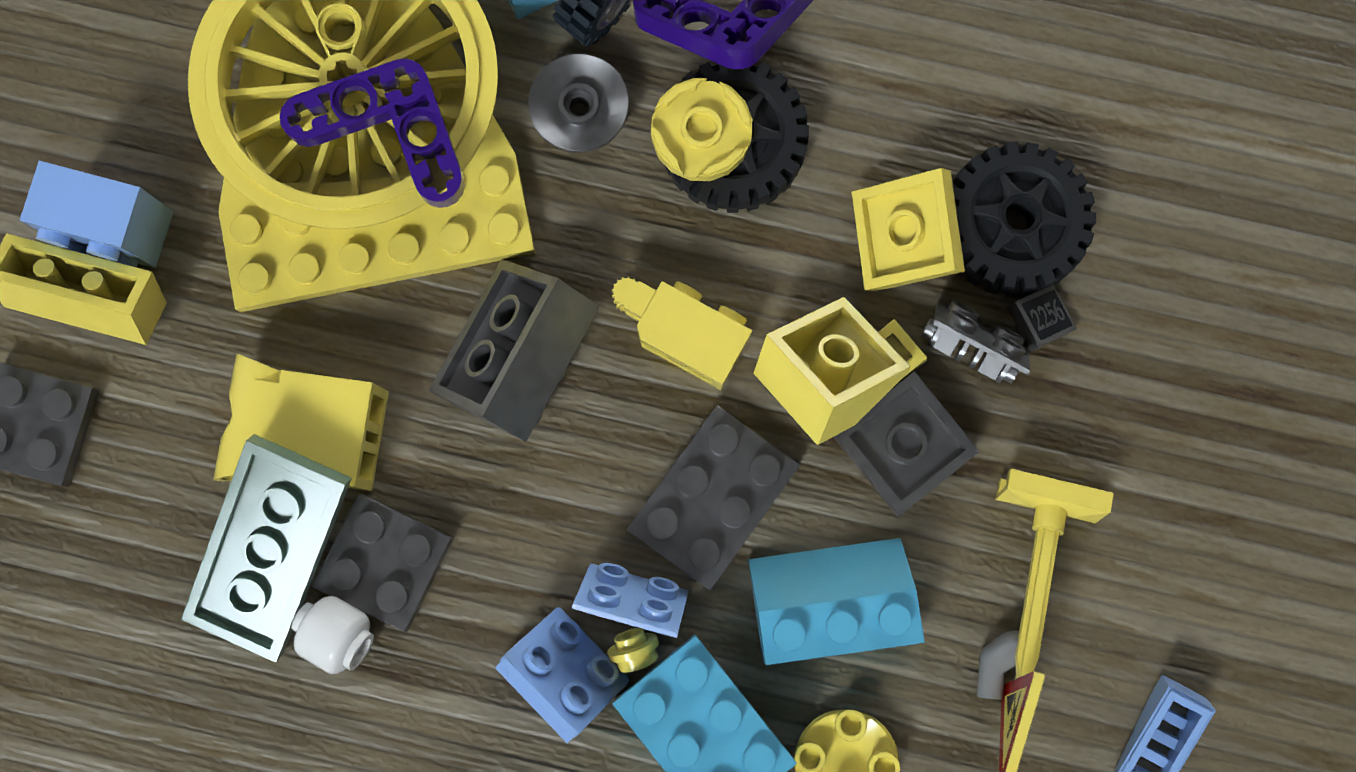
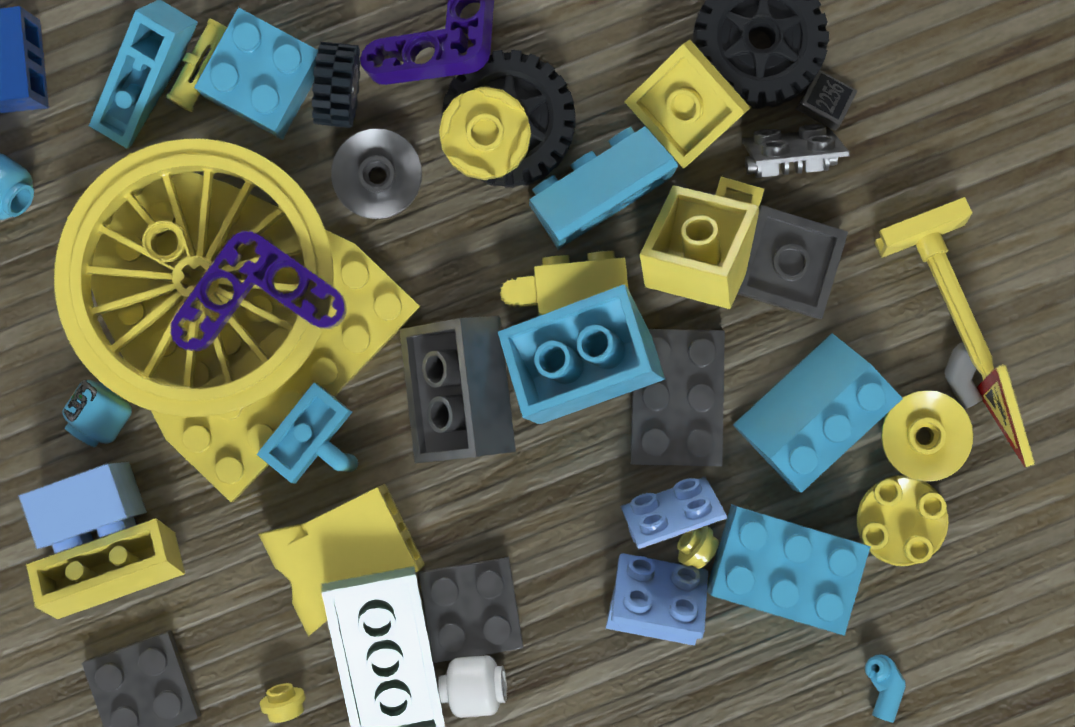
camera: 40 degrees left, 5 degrees up
none -> medium azure head [62,380,132,447]
none -> medium azure plate [256,382,358,484]
none -> light yellow plate [260,683,306,723]
none -> medium azure slope [498,284,665,424]
none -> medium azure slope [529,126,678,250]
none -> light yellow dish [881,391,973,482]

